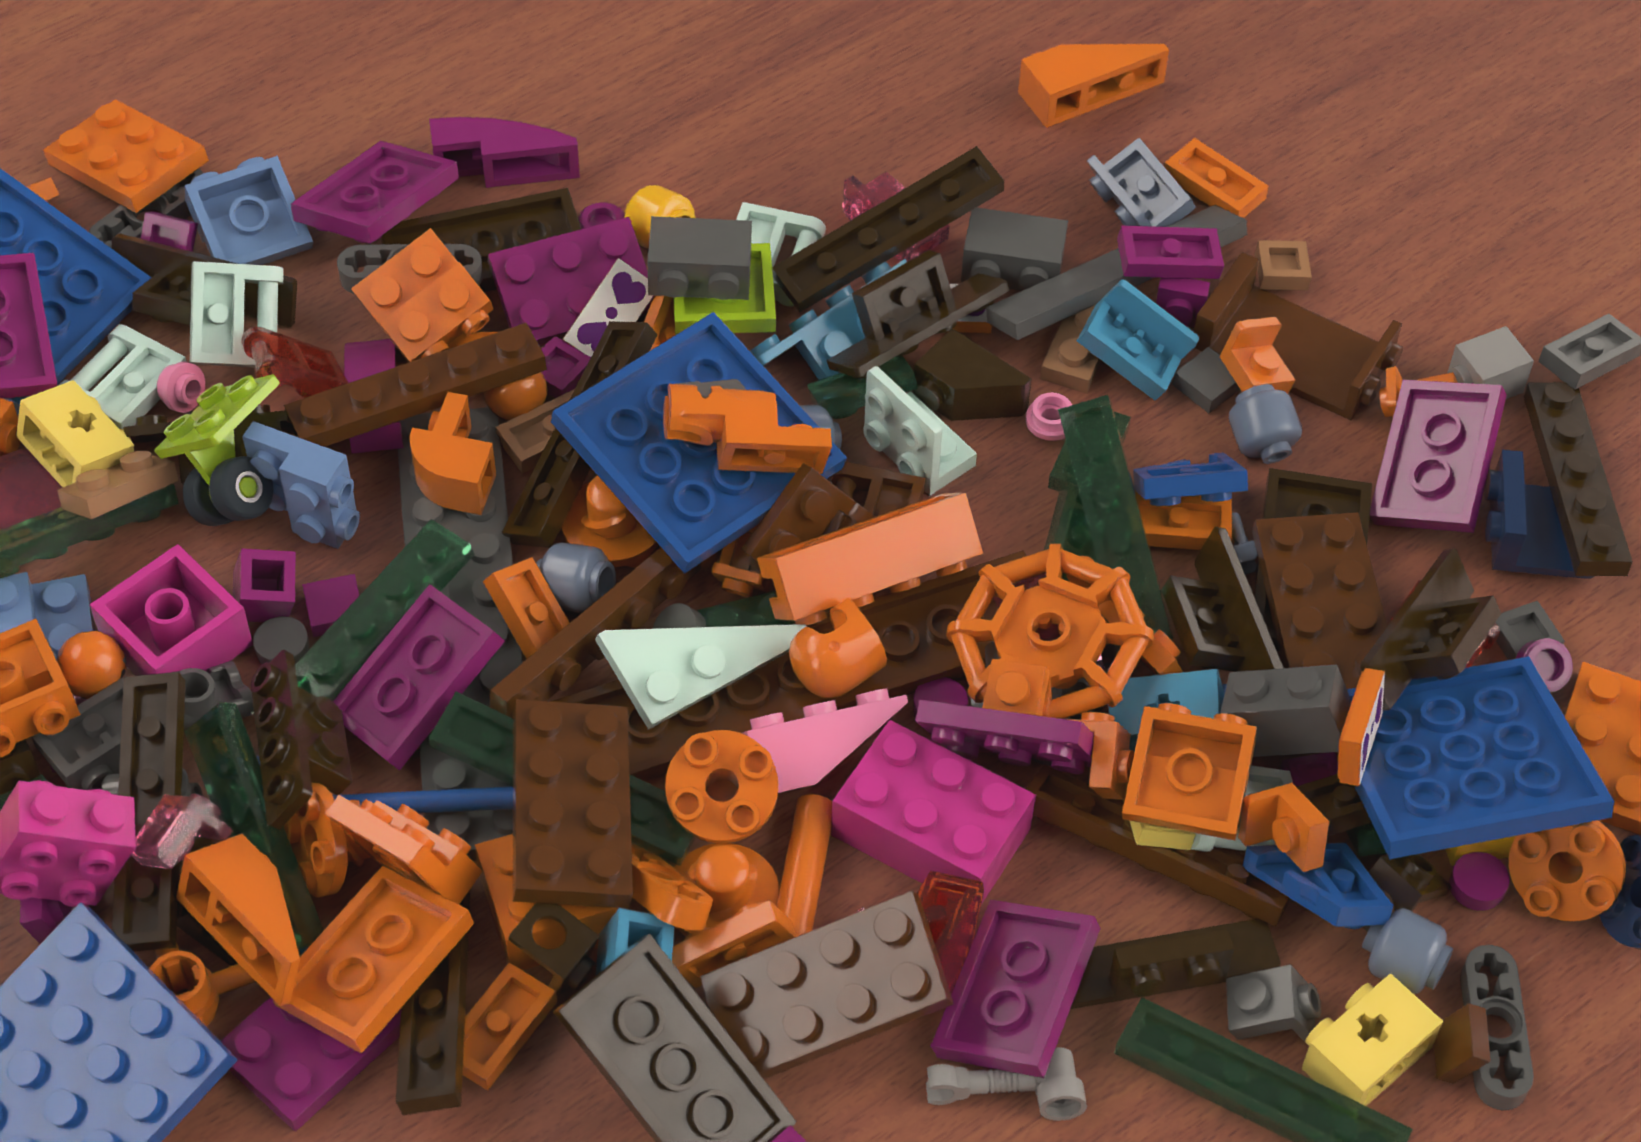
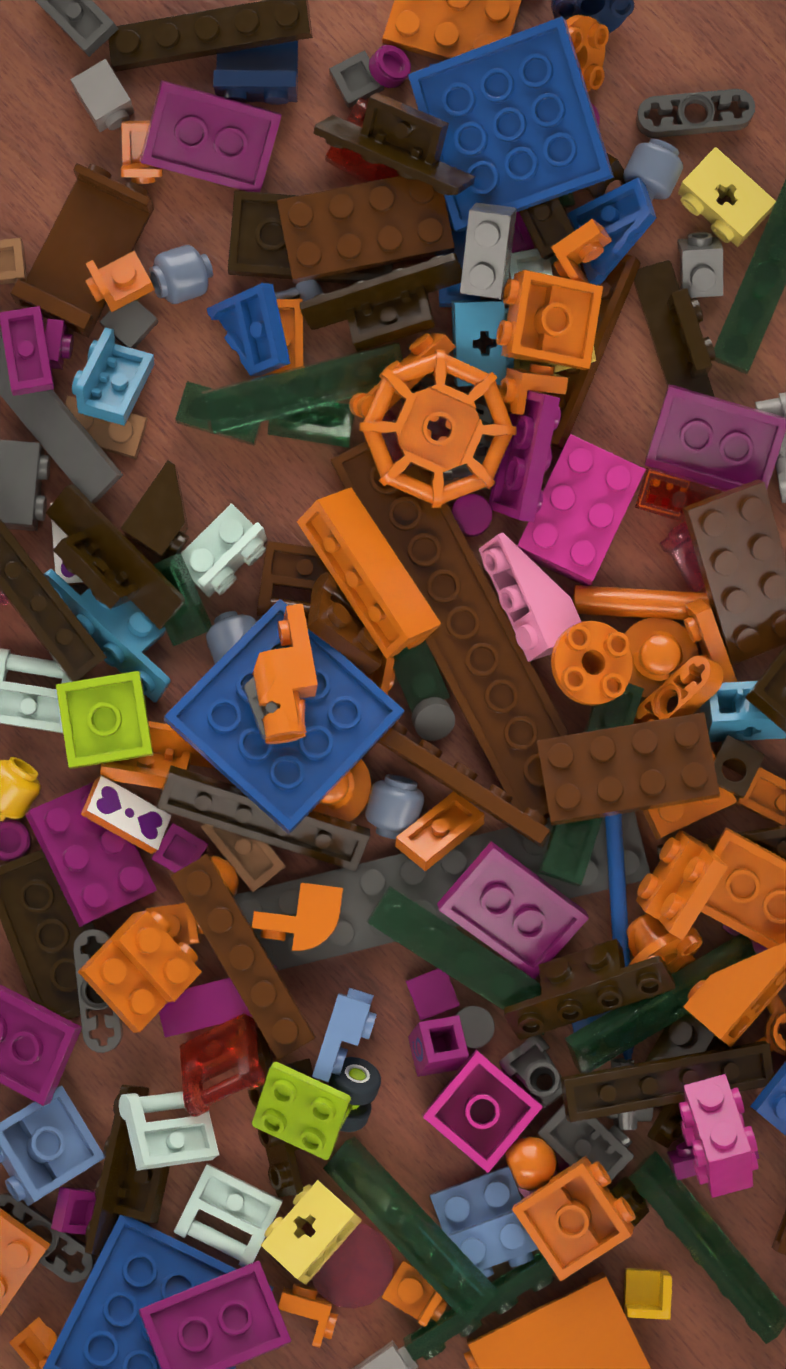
camera: 95 degrees left, 30 degrees up
medium nougat plate [57,451,179,519] -> none
clear pink bracket [131,793,233,869] -> none
bright pink plate [157,362,205,413] -> none
light aqua wing [595,624,806,730] -> none
dark grey brick [648,216,752,300] -> none
orange helmet [789,598,887,699] -> none
orange plate [982,659,1050,716] -> none
bright pink plate [1026,393,1077,441] -> none
orange tile [1337,668,1385,786] -> none
reddish brown tile [1434,1003,1491,1084] -> none

